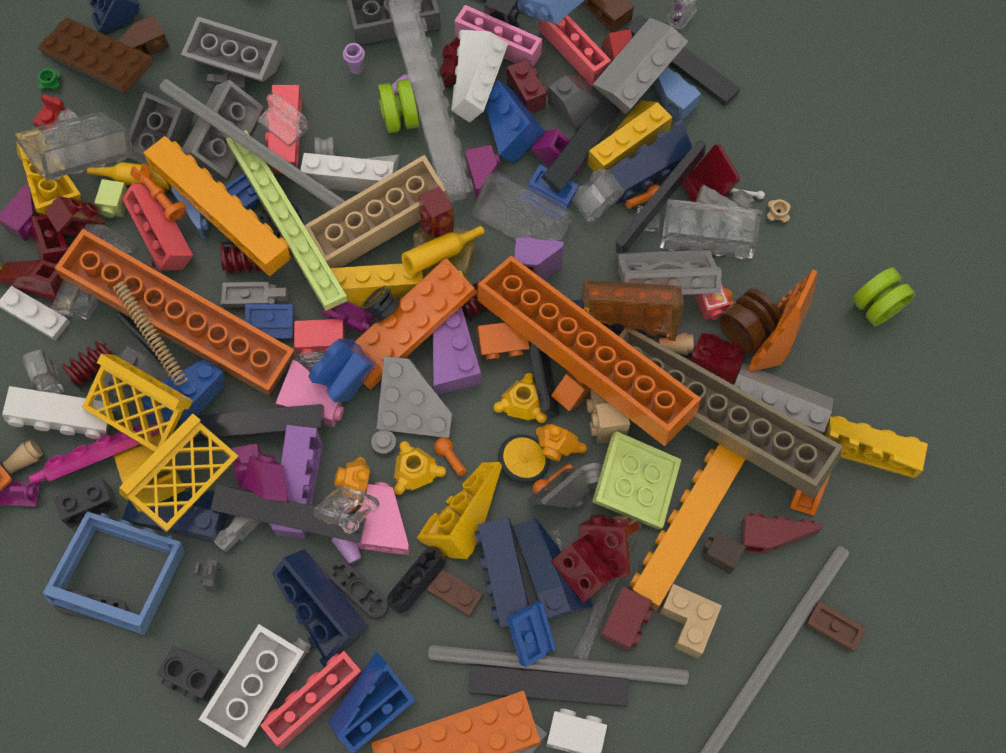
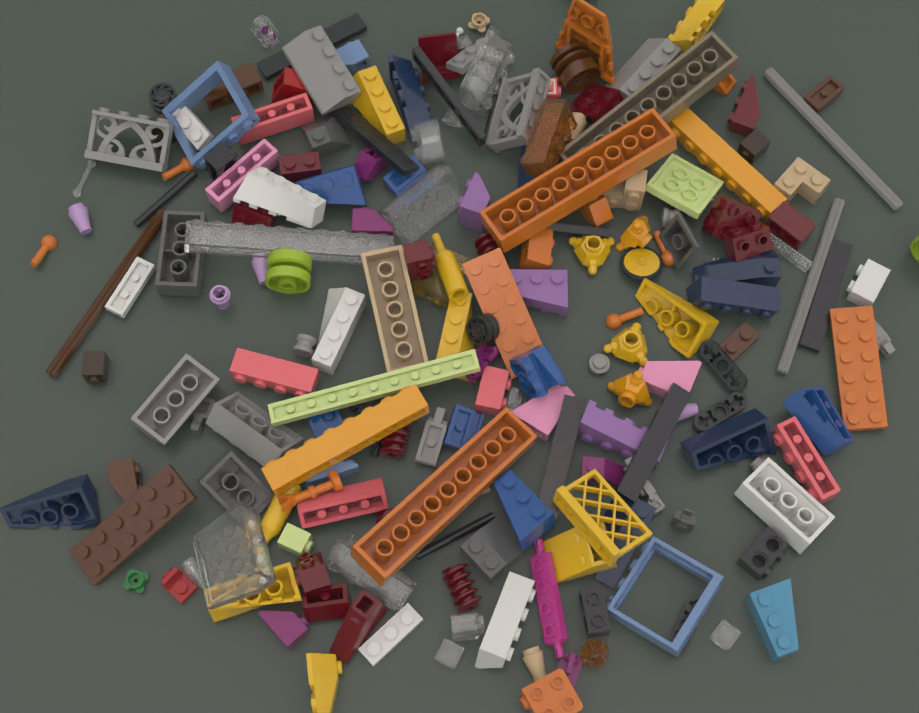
camera: 75 degrees left, 0 degrees up
yellow fence [82,354,193,452] -> none
tan piece [113,281,188,385] -> none
light grey axle [160,79,345,208] -> none
magenta slope [243,454,288,502] -> none
clear panel [258,92,309,147] -> none
clear plate [314,485,380,534] -> none
light grey plate [376,356,453,438] -> none
blue plate [506,601,556,667] -> none
orange bar [626,185,660,209] -> none
none -> clear plate [434,638,465,670]
none -> clear orange gear [580,639,609,668]
none -> clear plate [709,619,741,652]
none -> dark azure wedge [745,578,799,662]

